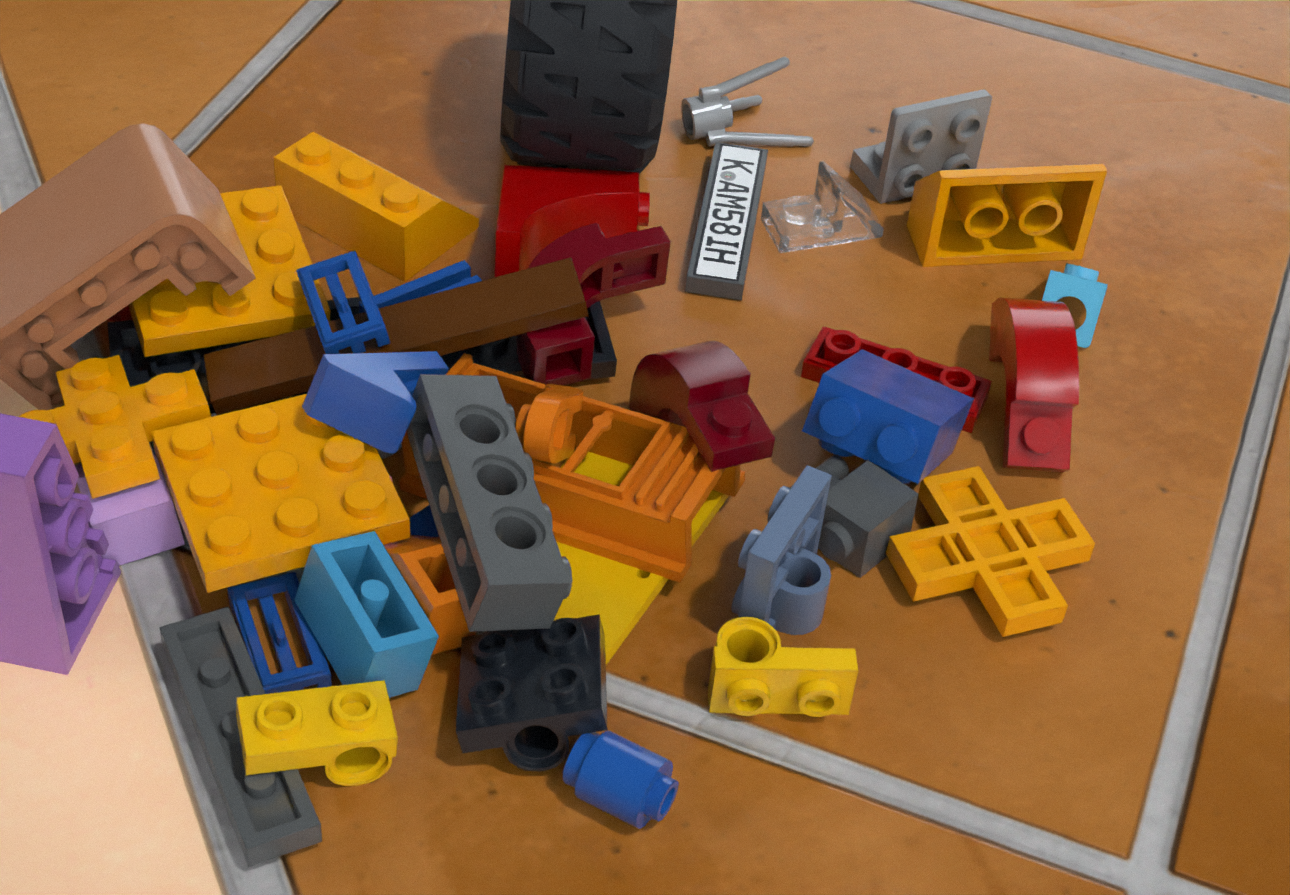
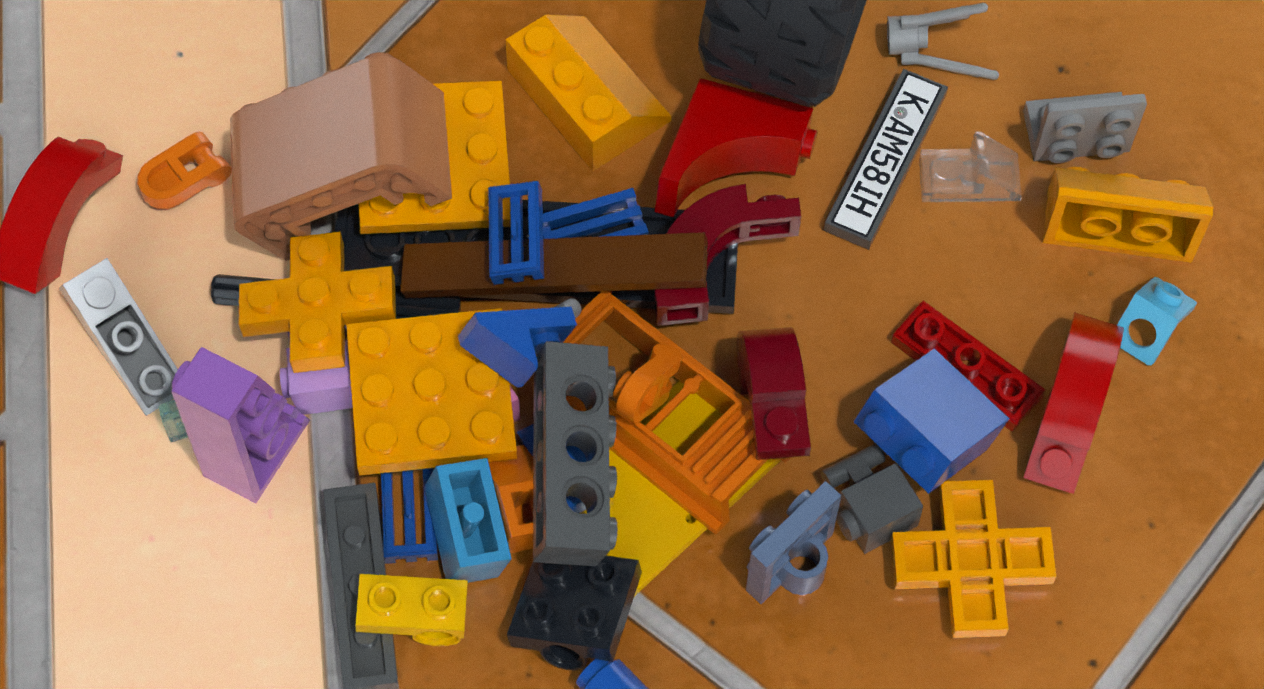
camera: 20 degrees right, 20 degrees up
yellow plate [708,617,858,717] -> none

